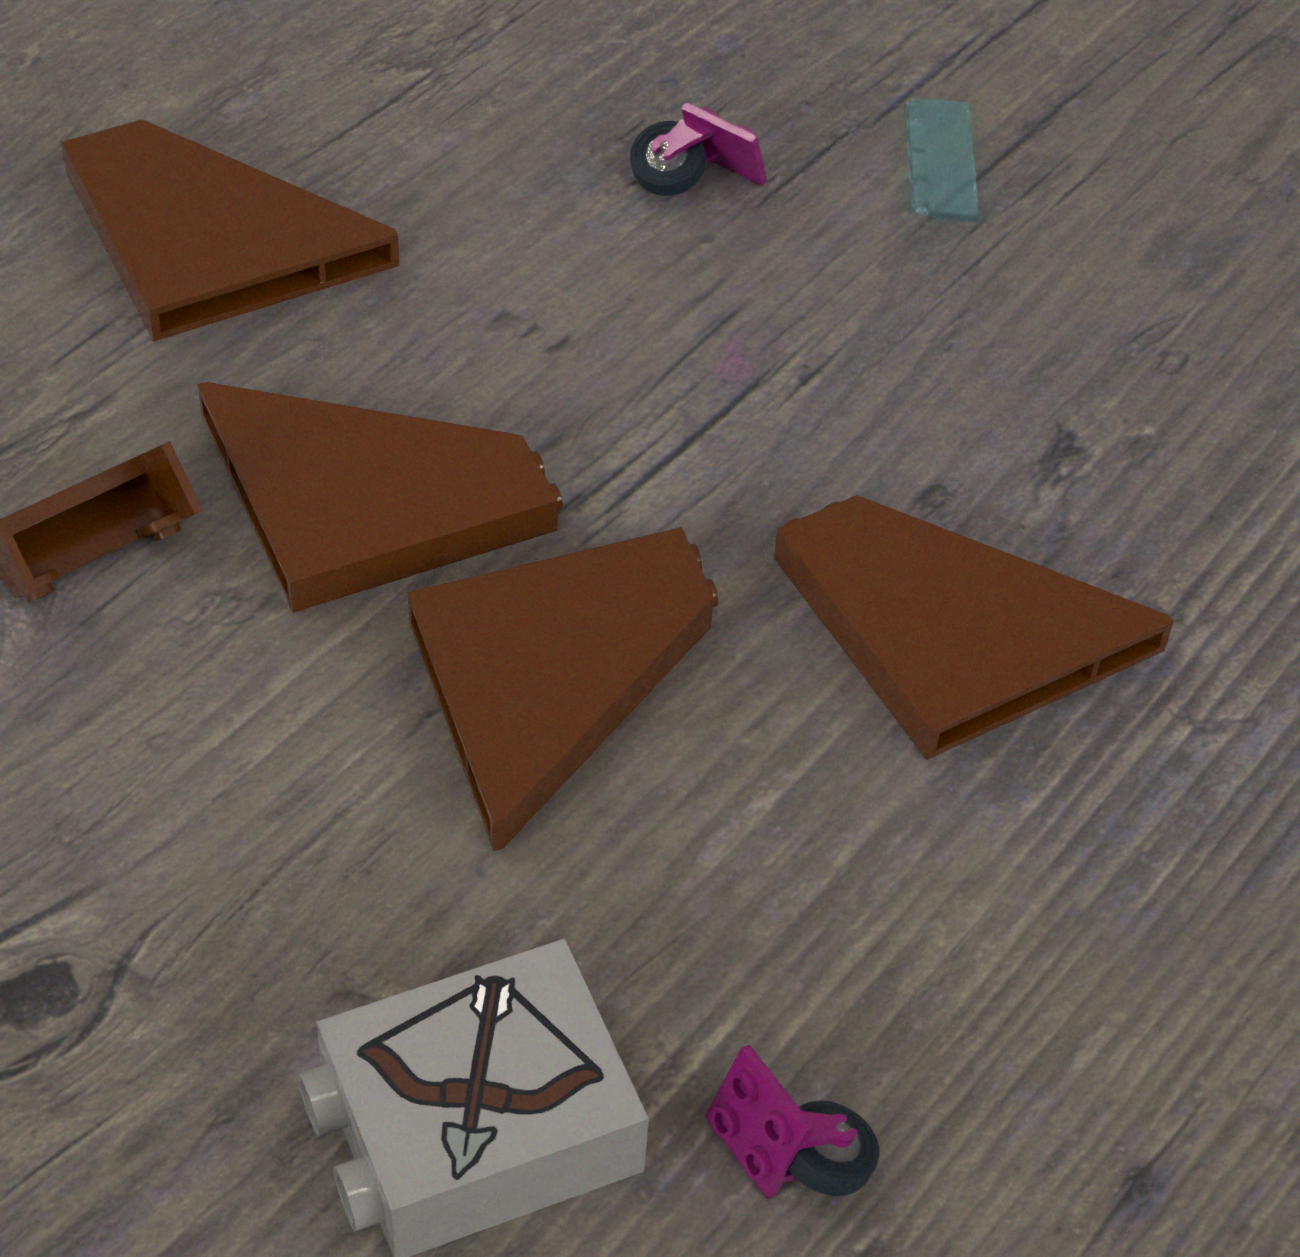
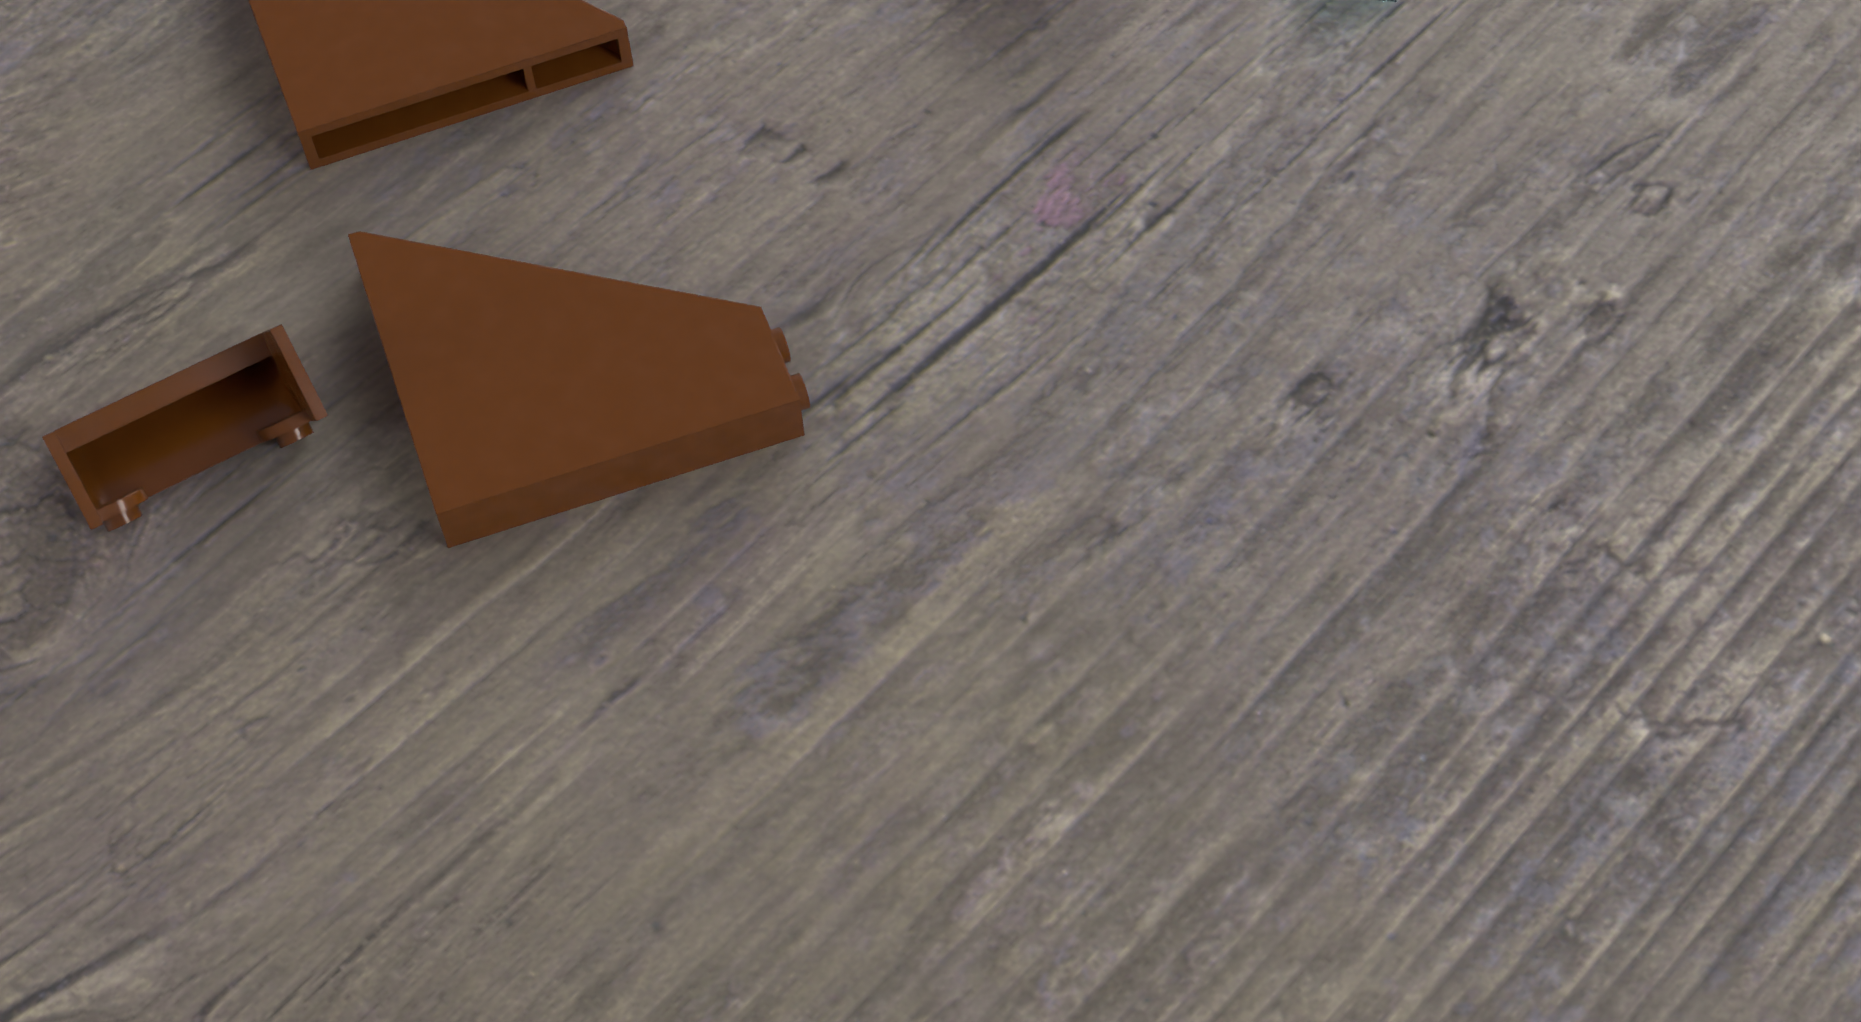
camera: 10 degrees right, 5 degrees up
reddish brown slope [408,527,718,851] -> none
reddish brown slope [774,495,1174,760] -> none

